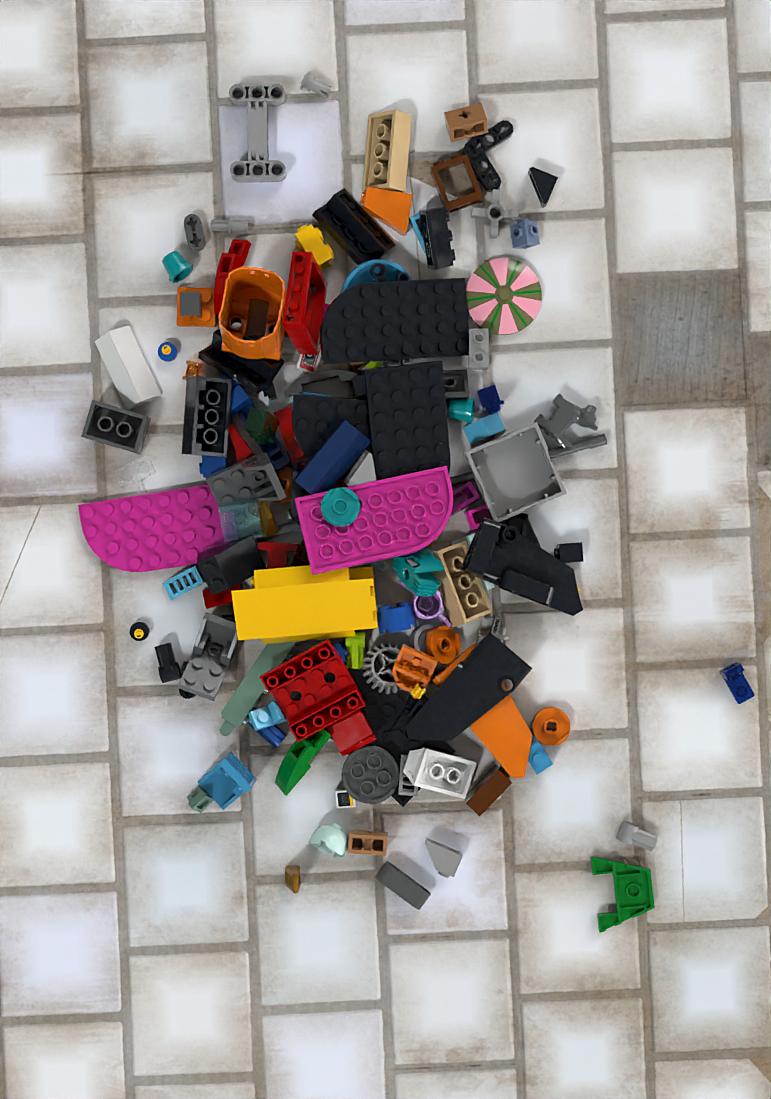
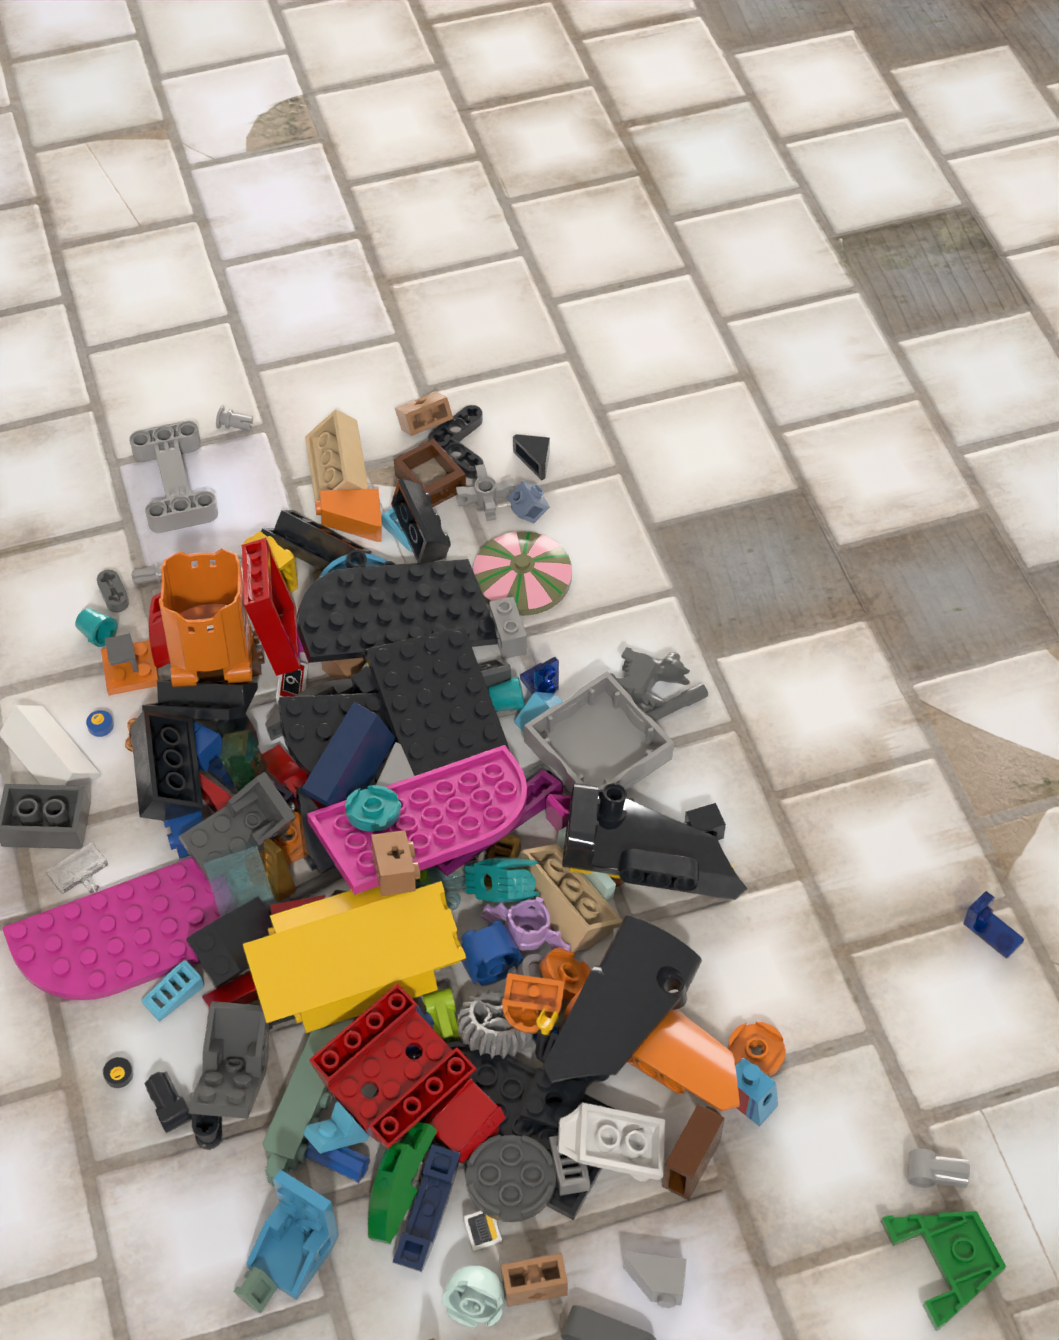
camera: 15 degrees left, 35 degrees down
none -> medium nougat brick [371,830,420,896]
none -> dark blue slope [393,1144,461,1272]

